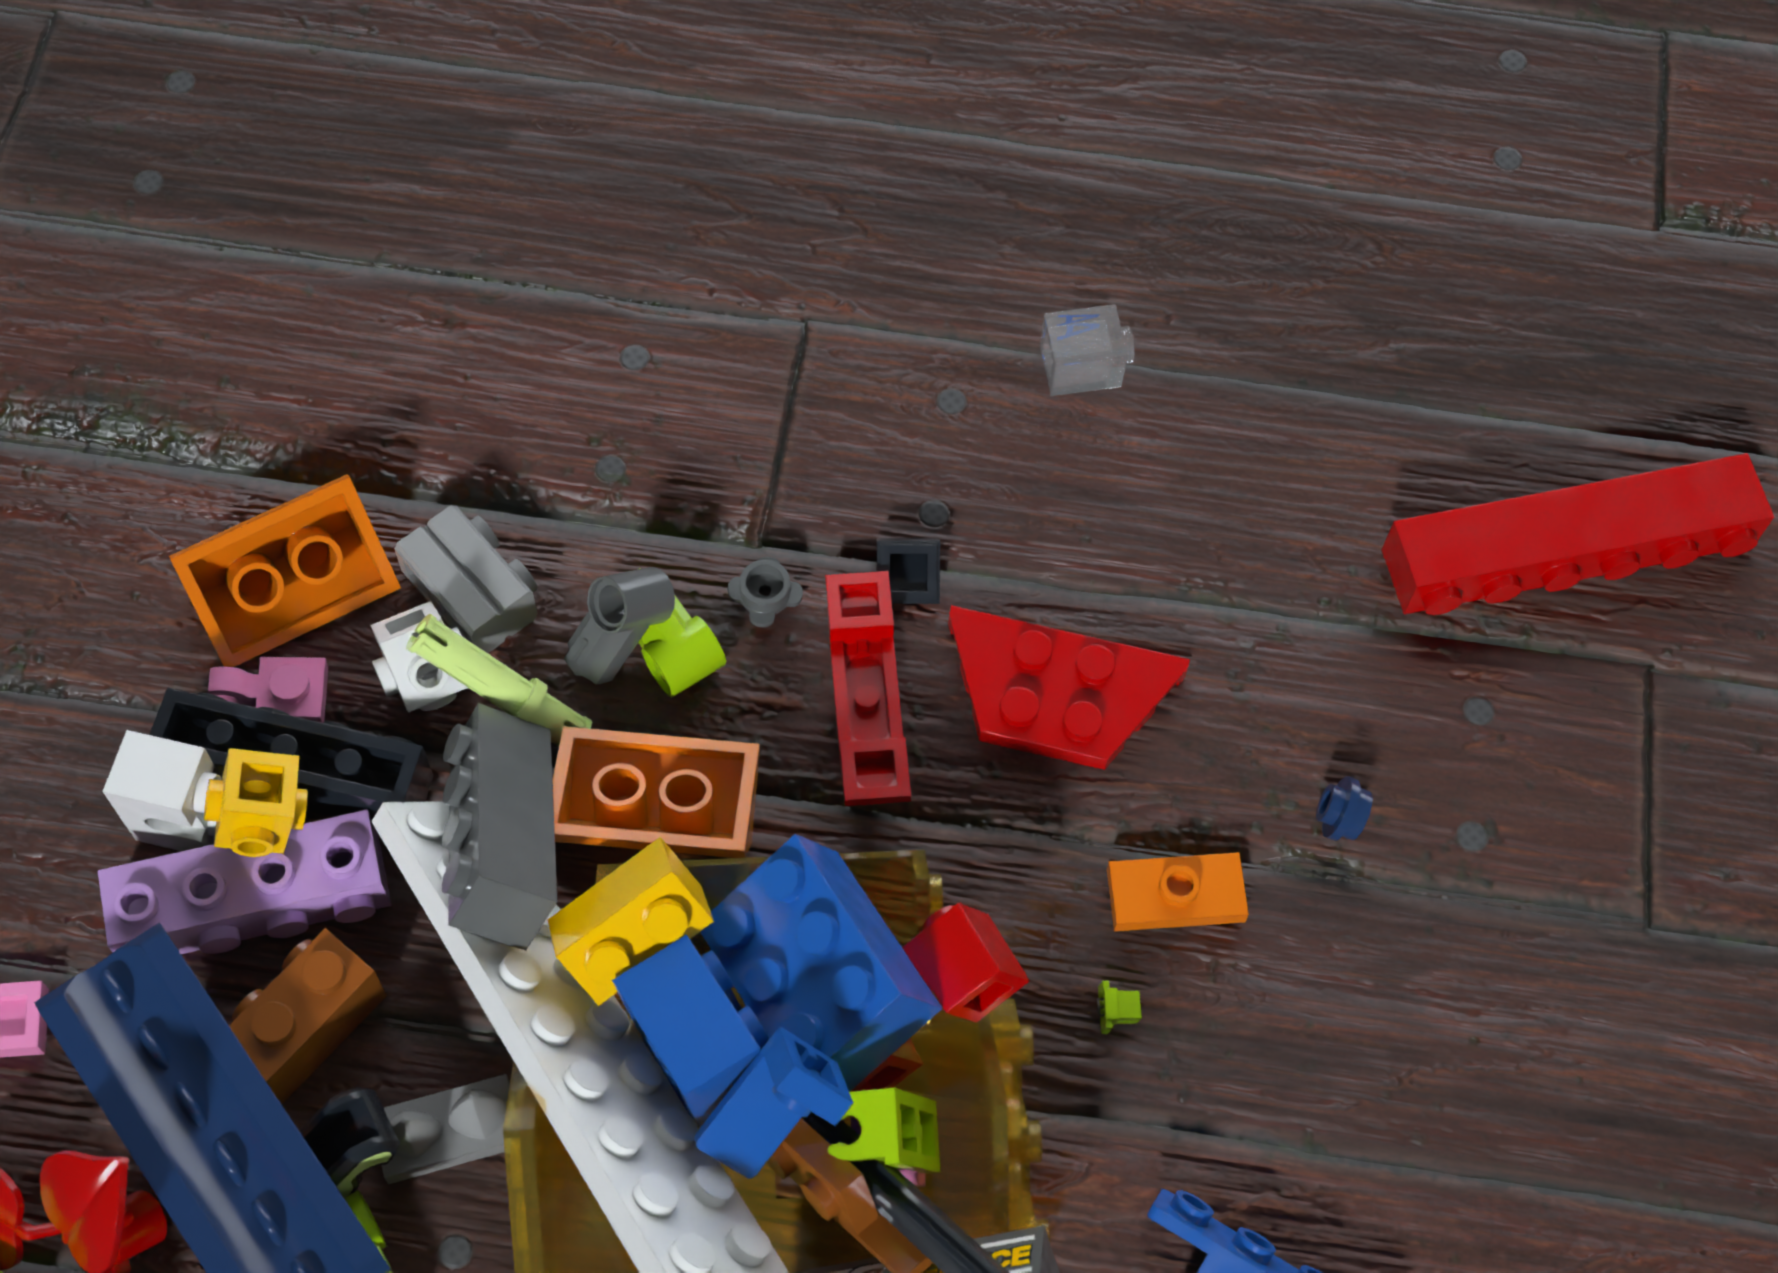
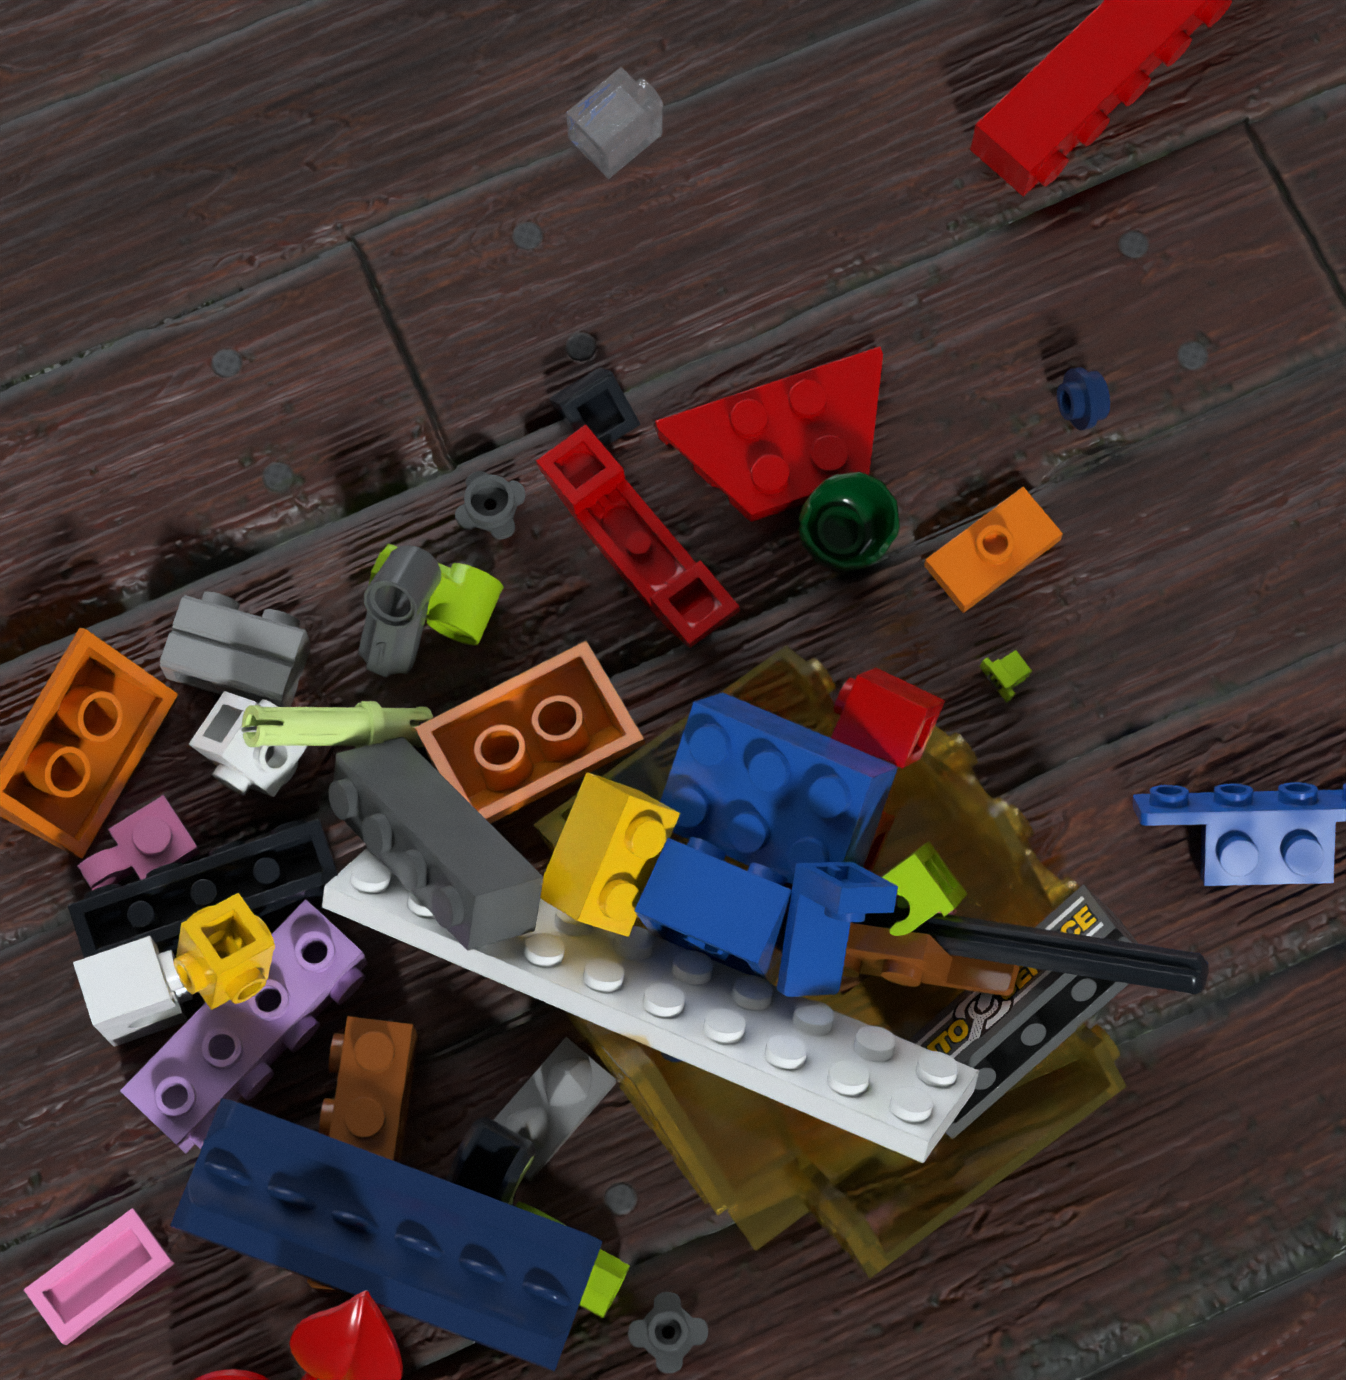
camera: 30 degrees left, 10 degrees up
none -> dark green hair [798,472,900,573]

